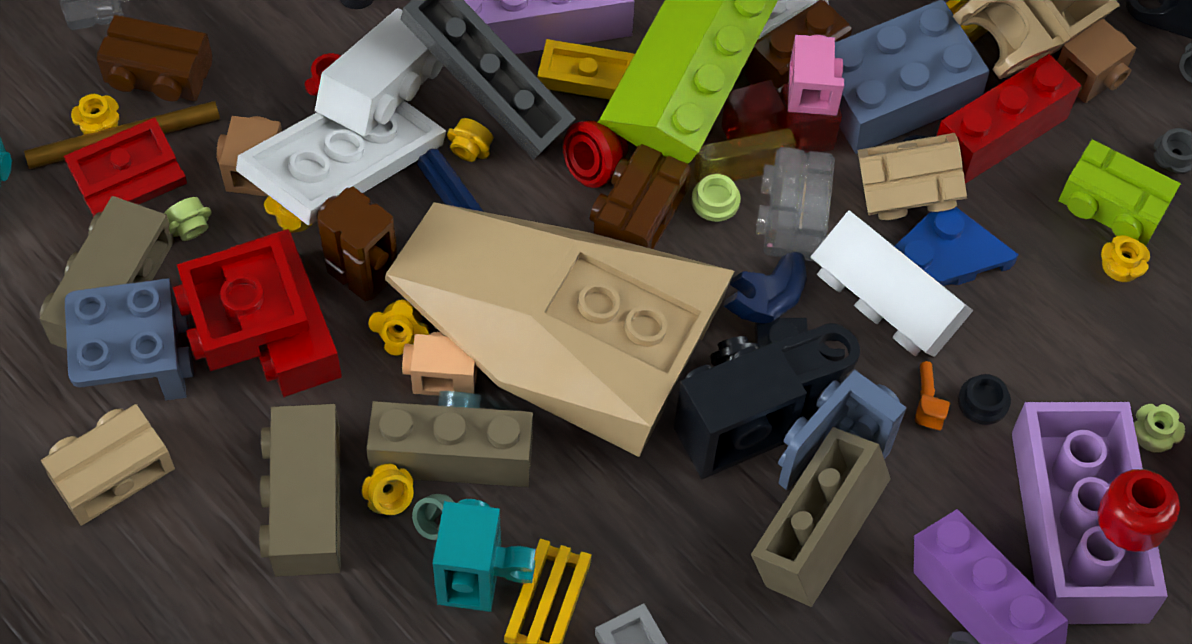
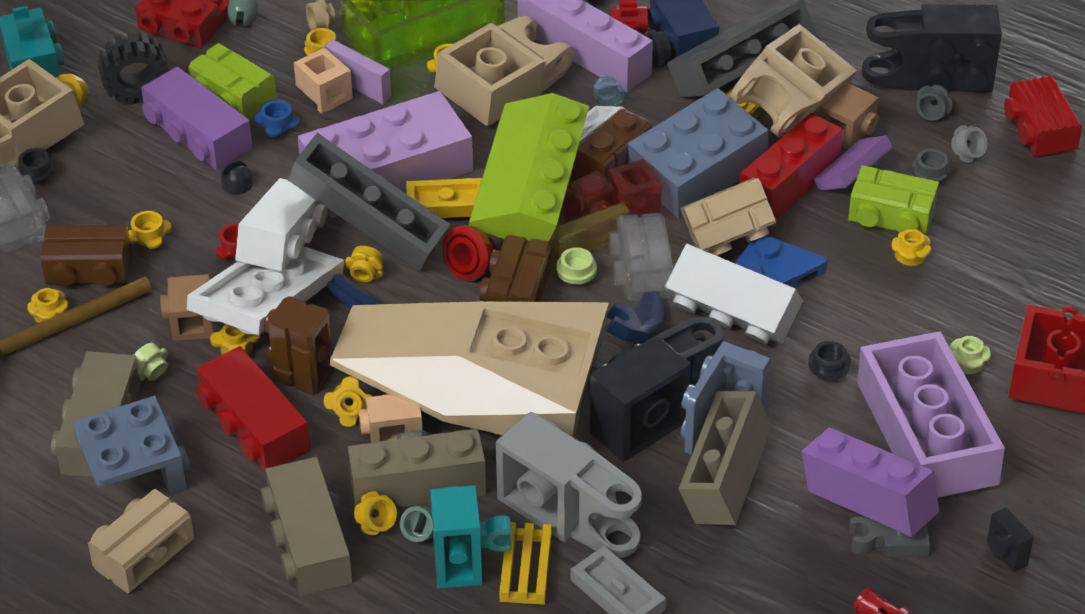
camera: 10 degrees left, 15 degrees down
red plate [64,117,187,217] -> none
red plate [172,234,310,371] -> none
bright pink brick [788,35,844,116] -> none
orange hand [915,361,950,431] -> none
red head [1097,469,1180,552] -> none
none -> yellow plate [128,211,172,249]
none -> light grey brick [496,411,642,558]
none -> medium lavender tile [814,135,892,191]

